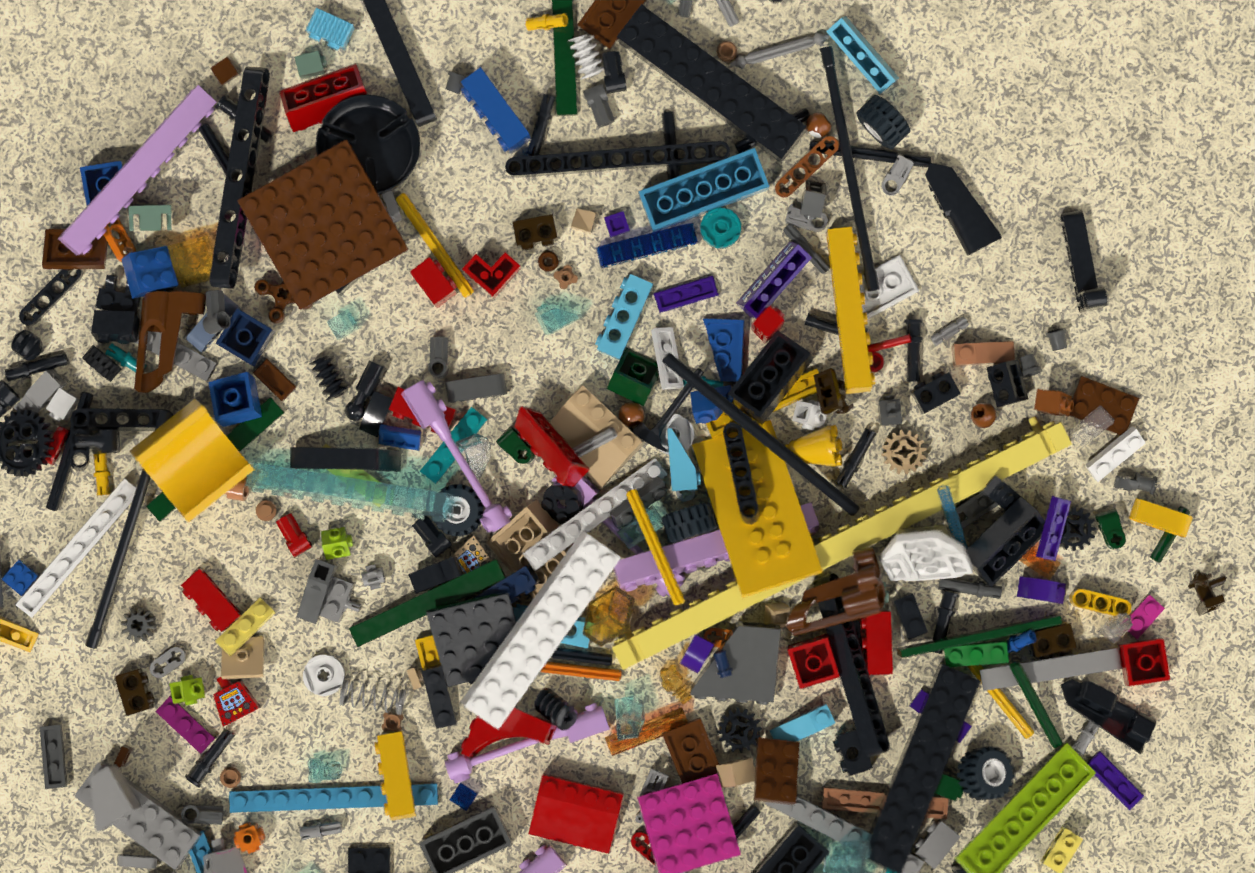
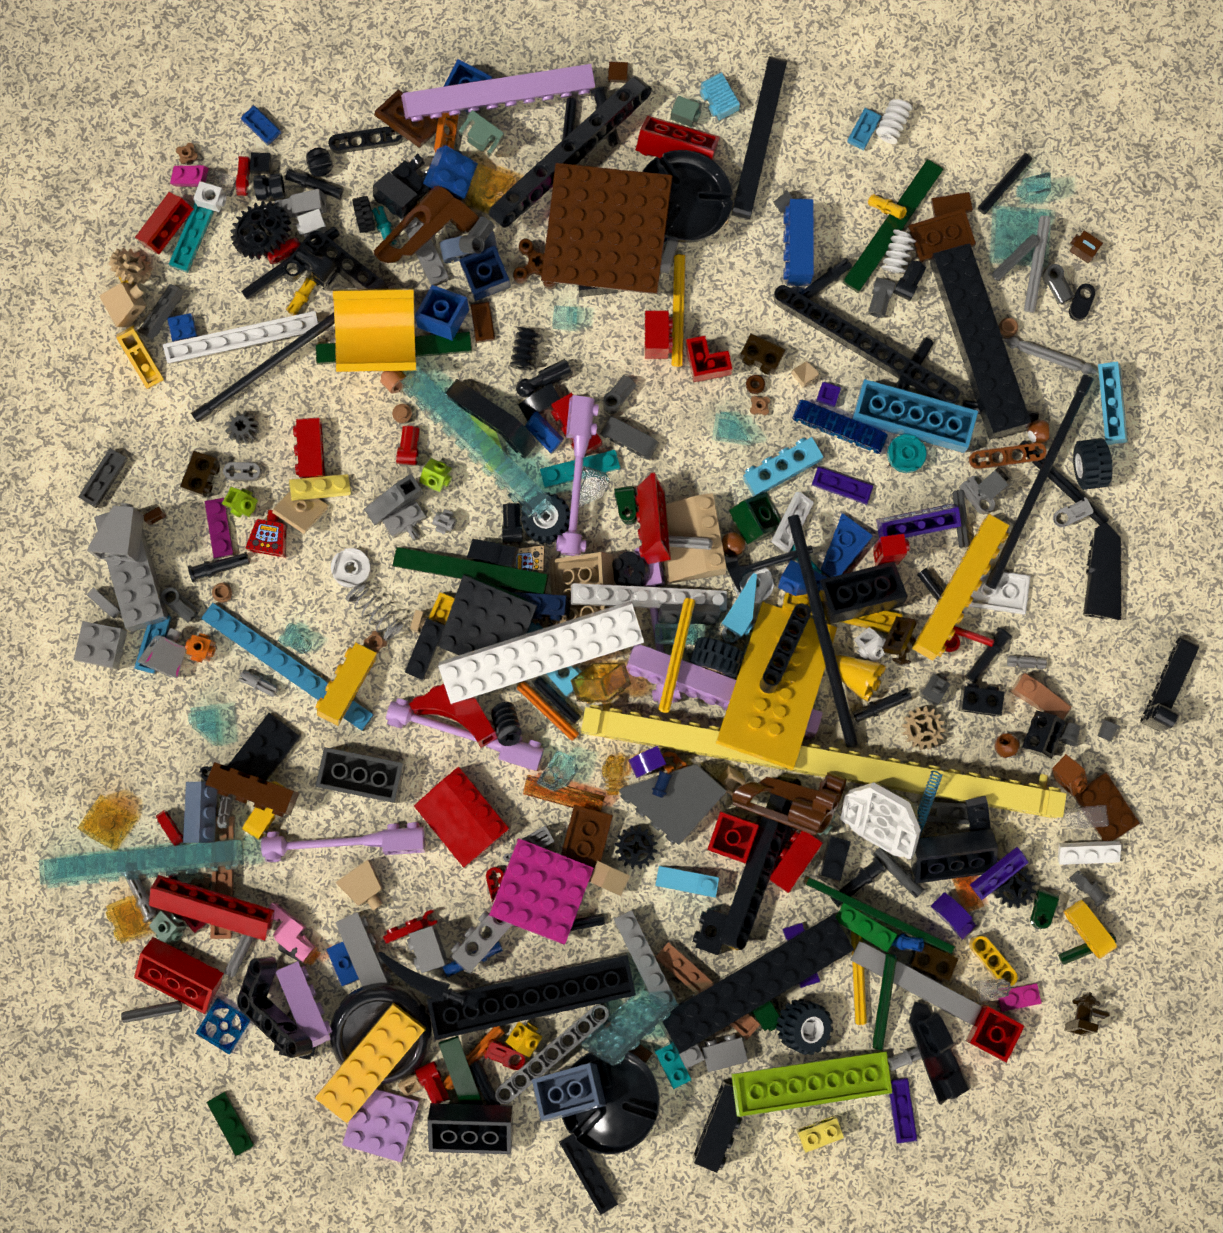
camera: 35 degrees right, 5 degrees down
clear blue plate [449,782,478,811] -> none
reddish brown plate [753,737,800,805] -> none

